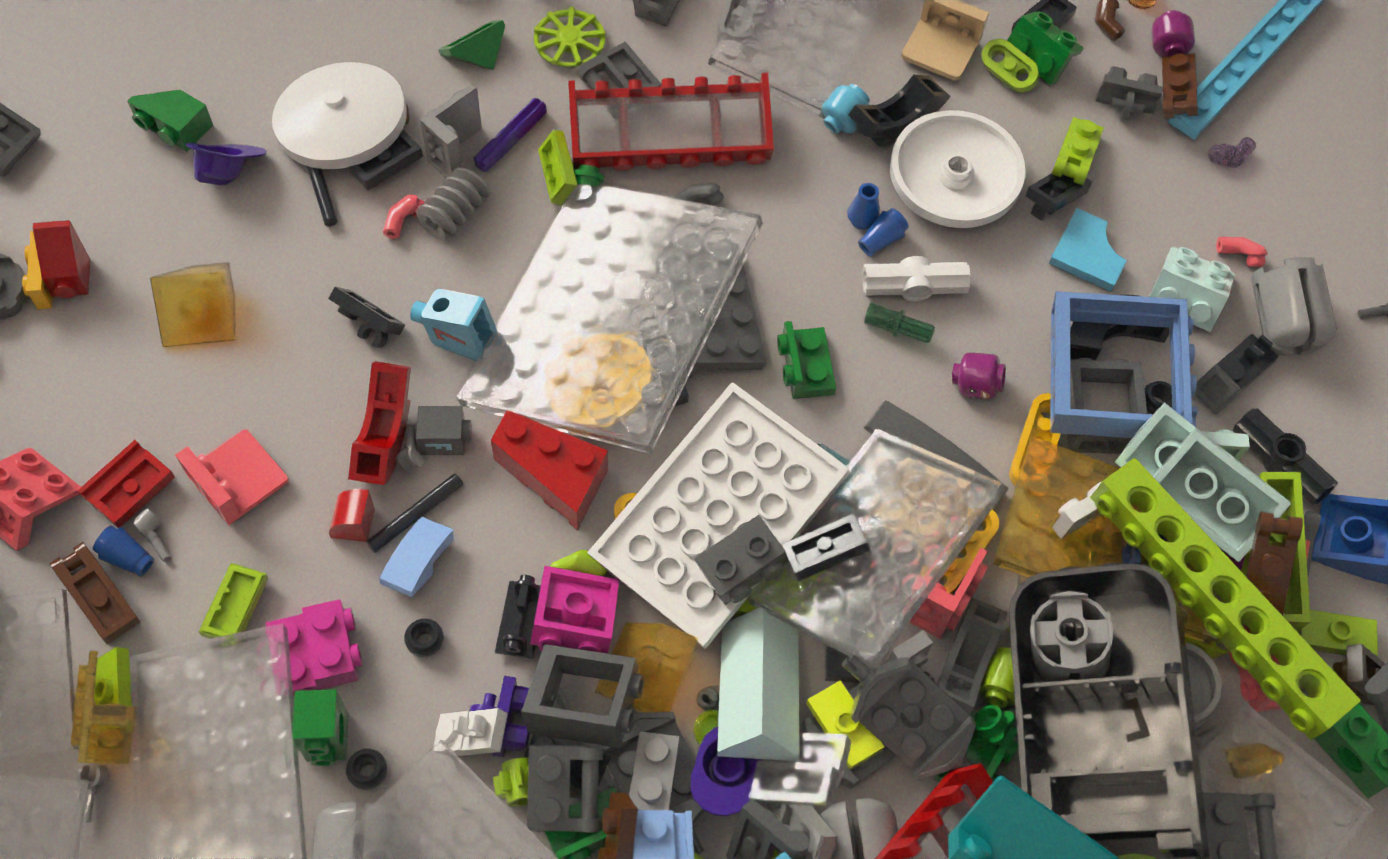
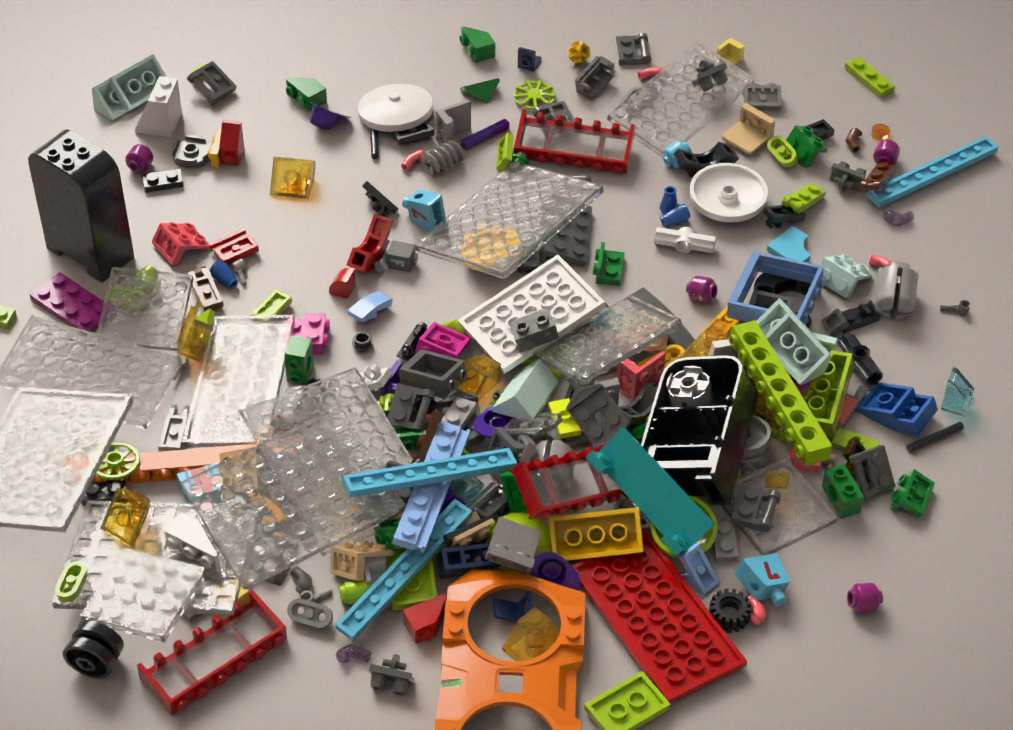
camera: 20 degrees right, 15 degrees down
coral bracket [175,429,289,526] -> none
black bar [366,473,463,553] -> none
red wedge [491,410,608,531] -> none
plate [782,514,870,582] -> none
clear green axle [864,302,935,343] -> none
reddish brown plate [1246,511,1303,616] -> none

